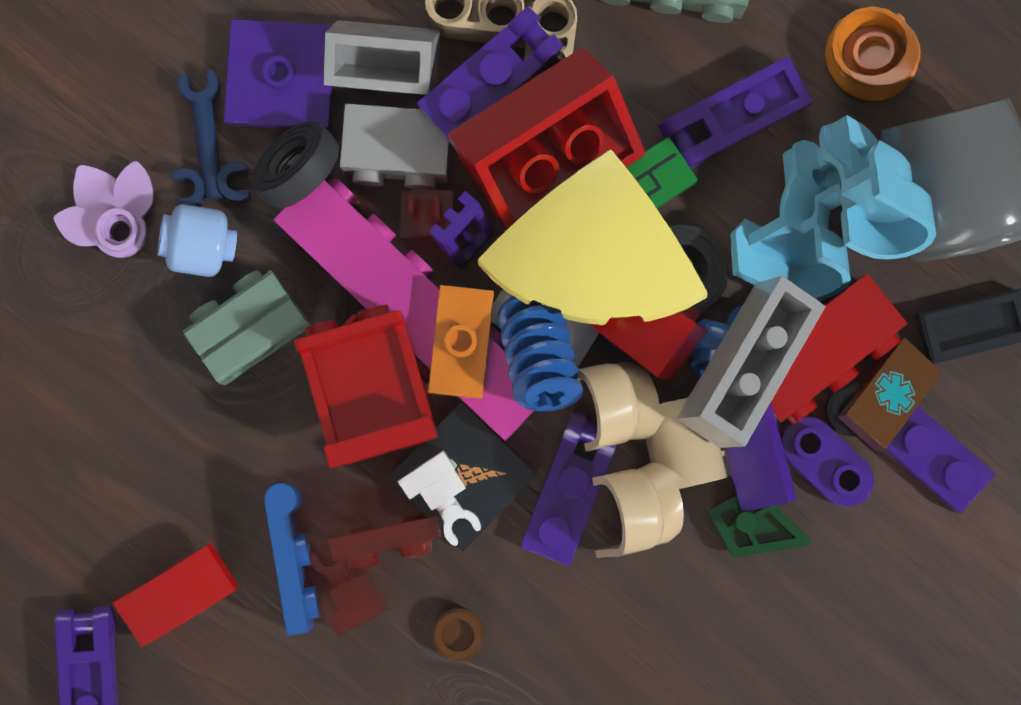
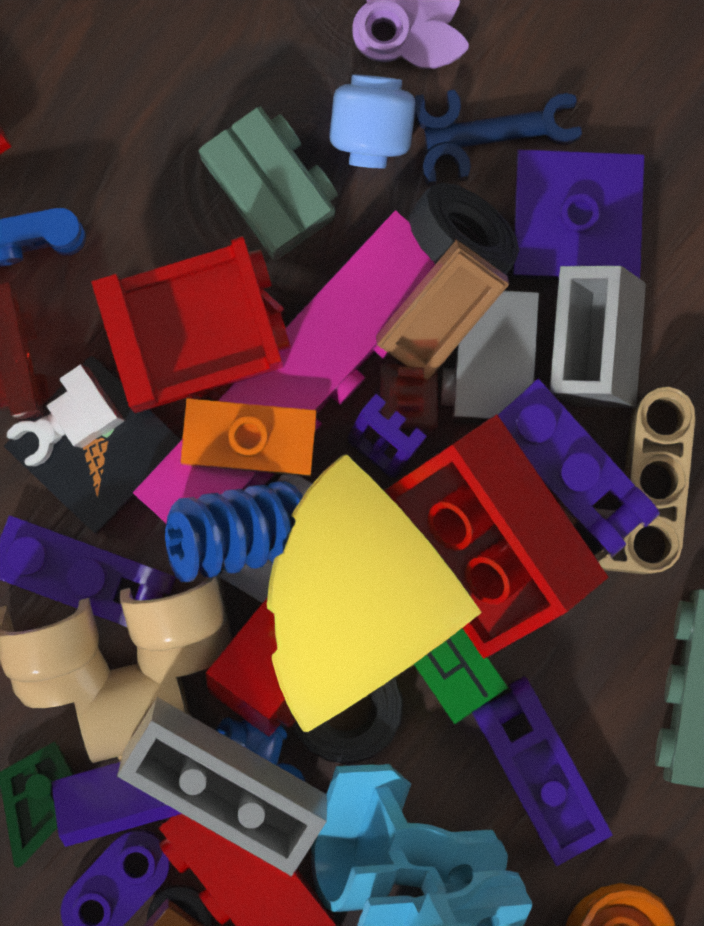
camera: 85 degrees right, 0 degrees up
none -> medium nougat tile [376,239,509,380]

